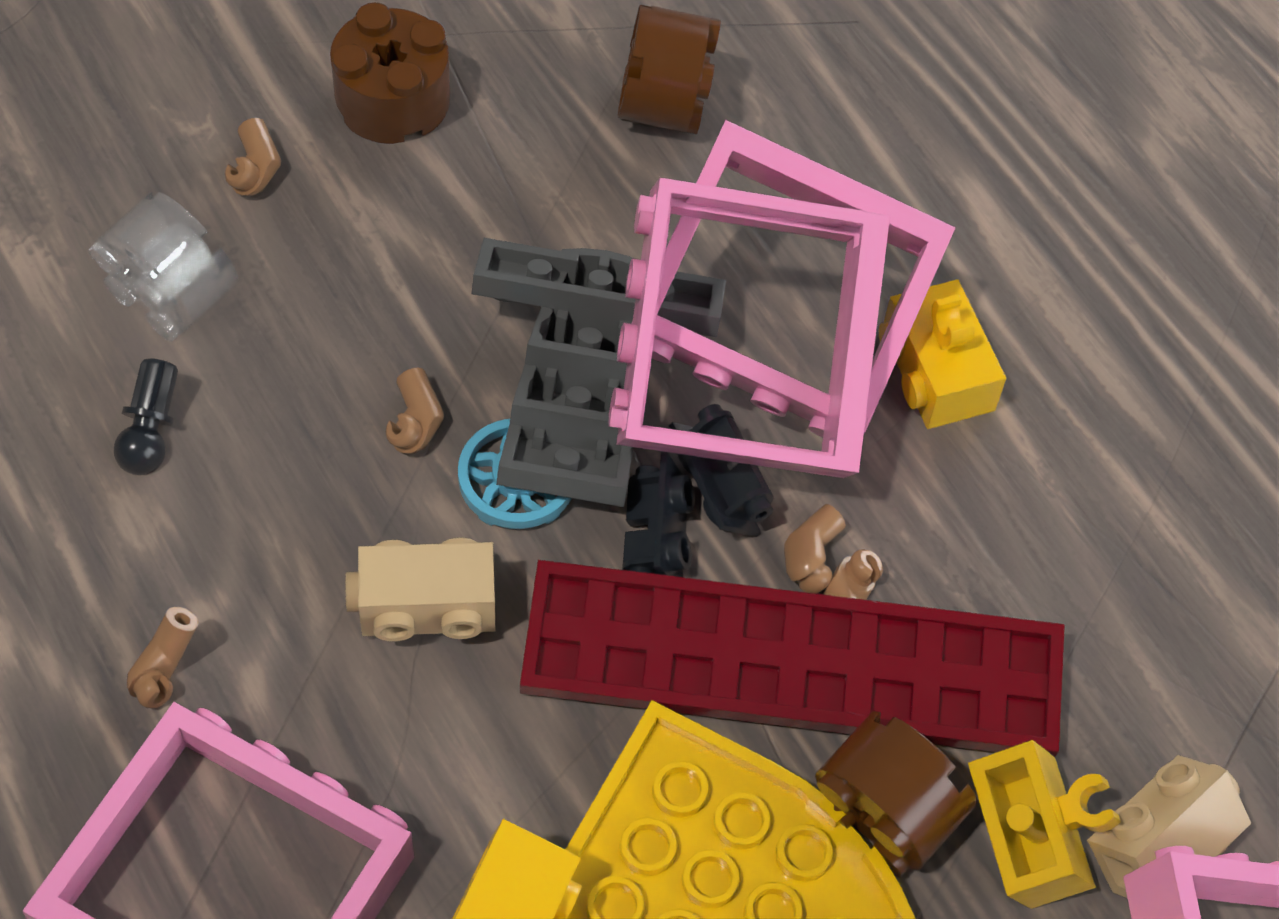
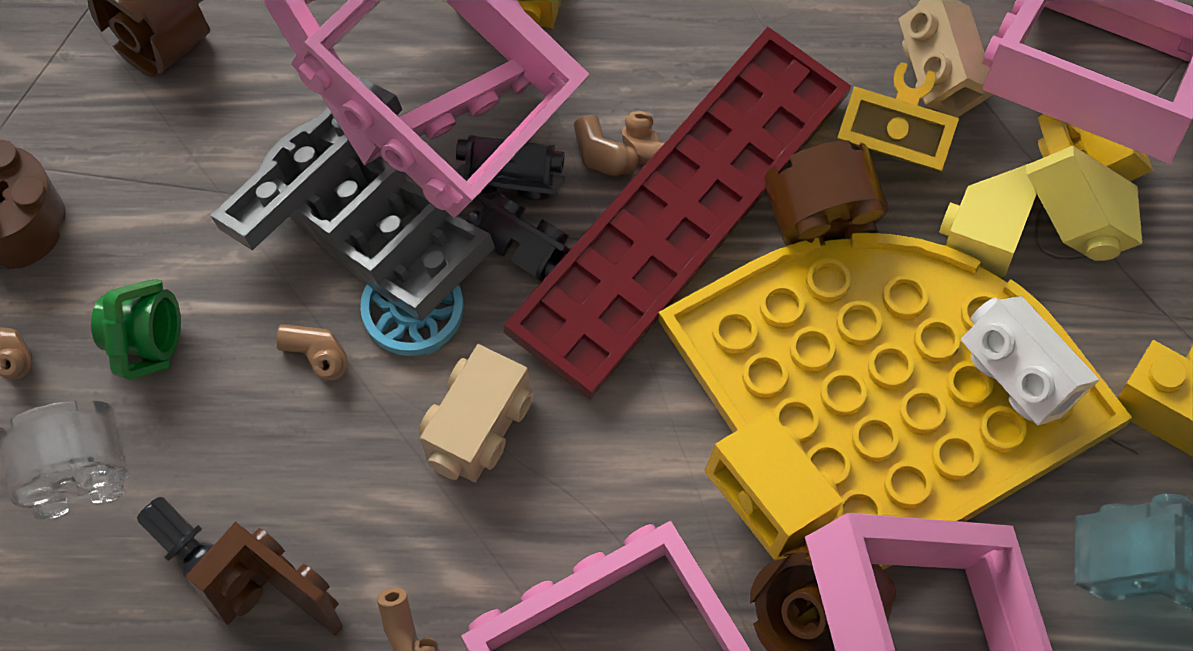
camera: 50 degrees left, 5 degrees up
none -> green piece [91,279,181,380]
none -> reddish brown bracket [185,521,343,636]

